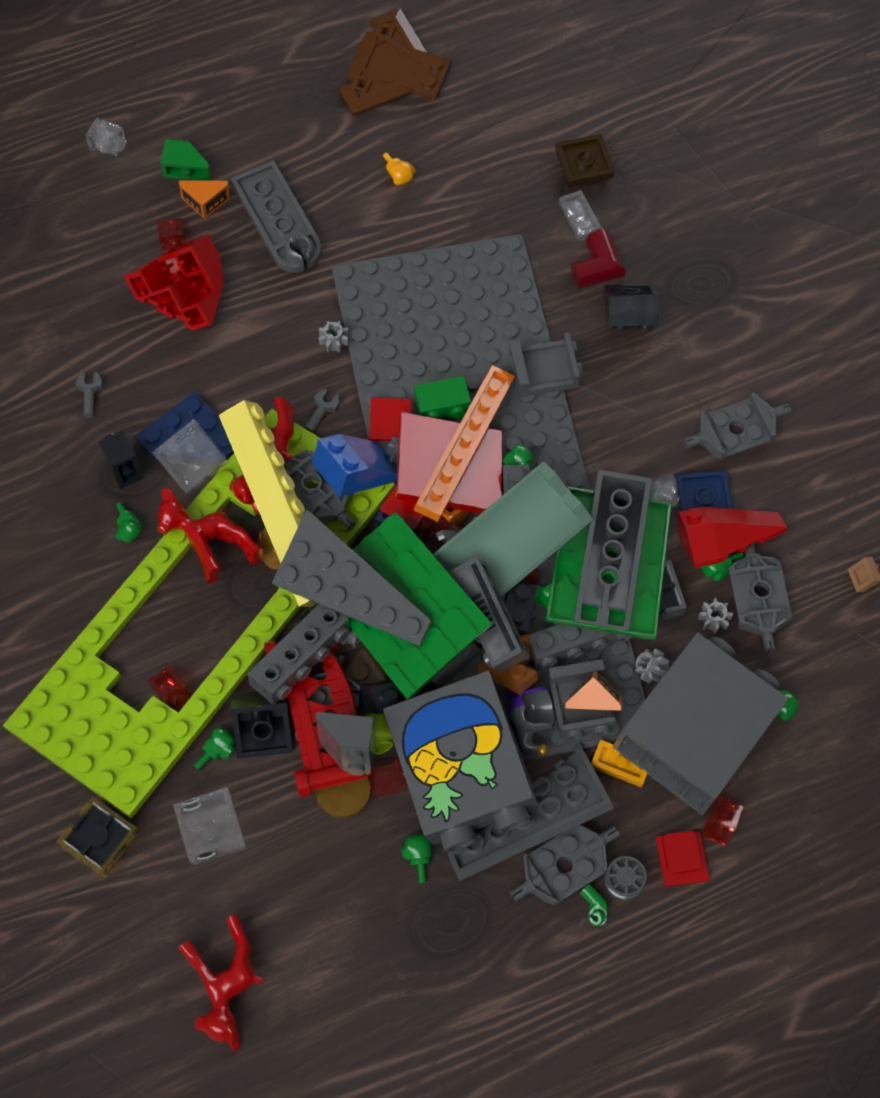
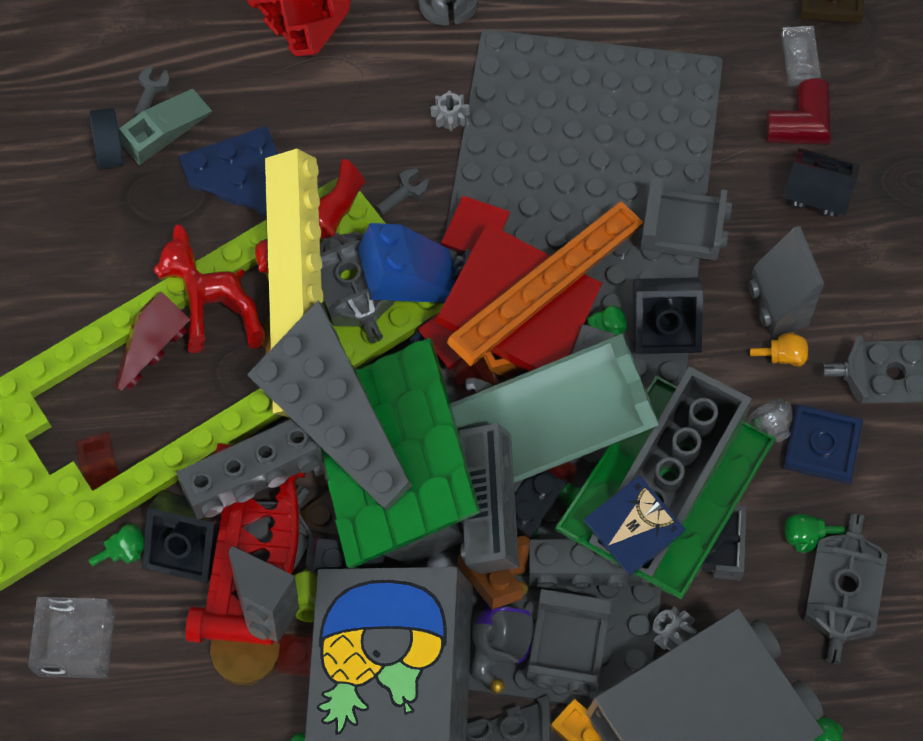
camera: 25 degrees right, 0 degrees up
black brick [99,430,143,489] -> none
green piece [114,502,142,543] -> none
clear brick [152,419,230,494] -> none
green brick [414,376,471,420] -> none
orange slope [565,671,623,711] -> none
red wedge [678,507,788,568] -> none
light grey gear [698,598,733,634] -> none
none -> black wheel [89,108,124,169]
none -> dark red slope [114,292,190,391]
none -> sand green slope [119,88,212,166]
none -> dark blue tile [584,475,686,577]
none -> black slope [633,277,703,354]
none -> dark grey slope [747,226,824,337]
none -> light orange piece [750,332,808,367]

